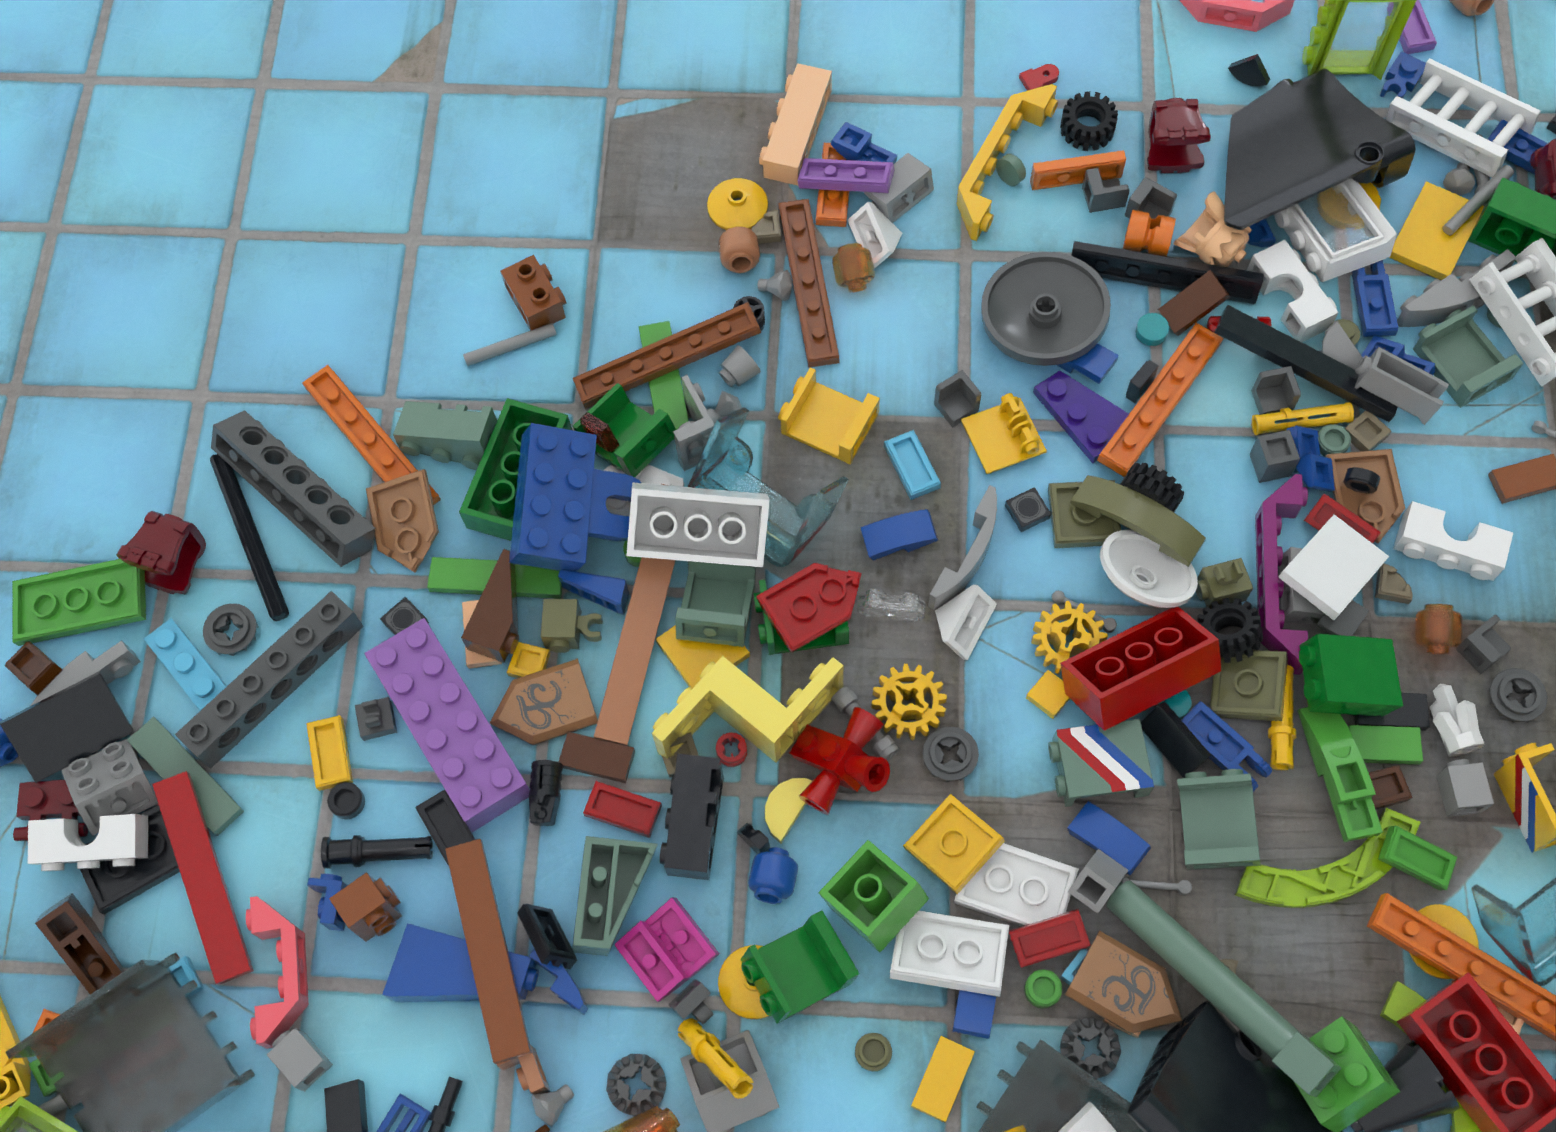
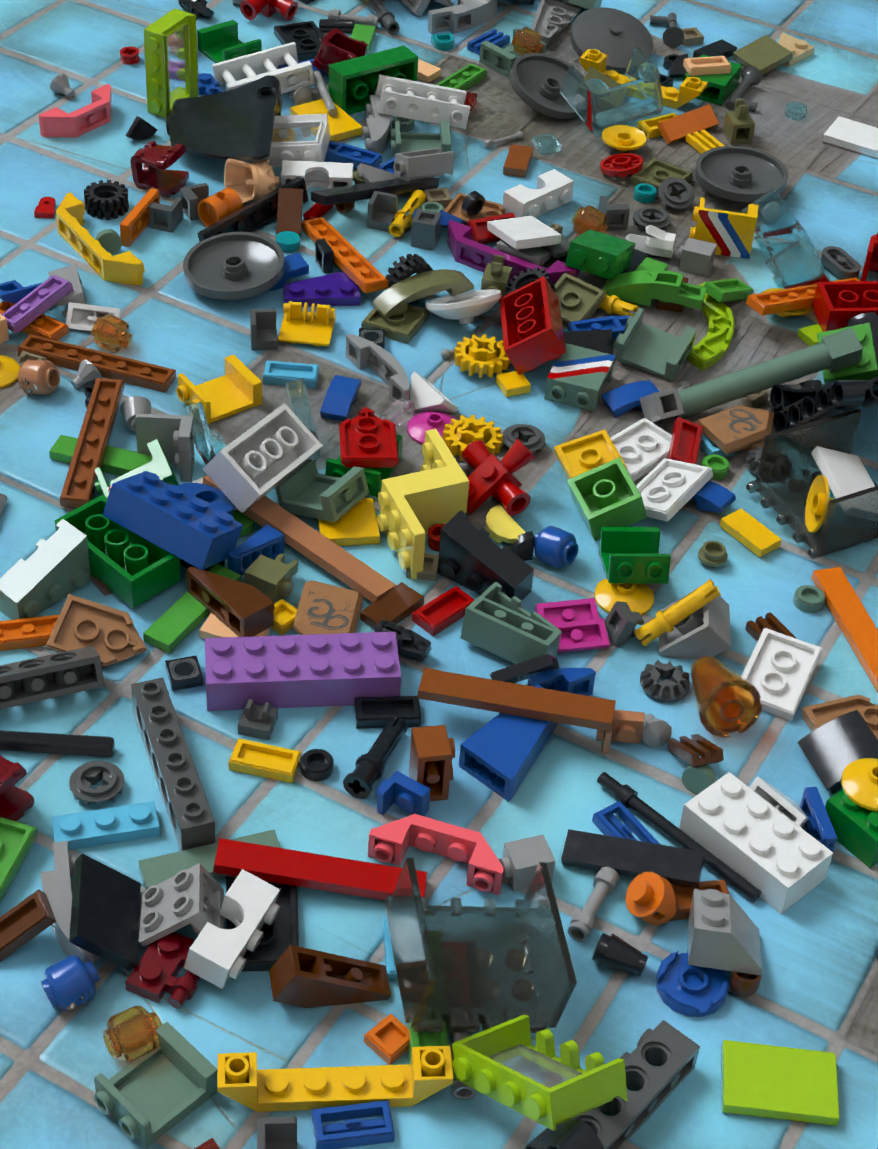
camera: 70 degrees left, 25 degrees down
none -> green panel [197,20,262,63]
none -> dark pink dish [407,411,457,445]

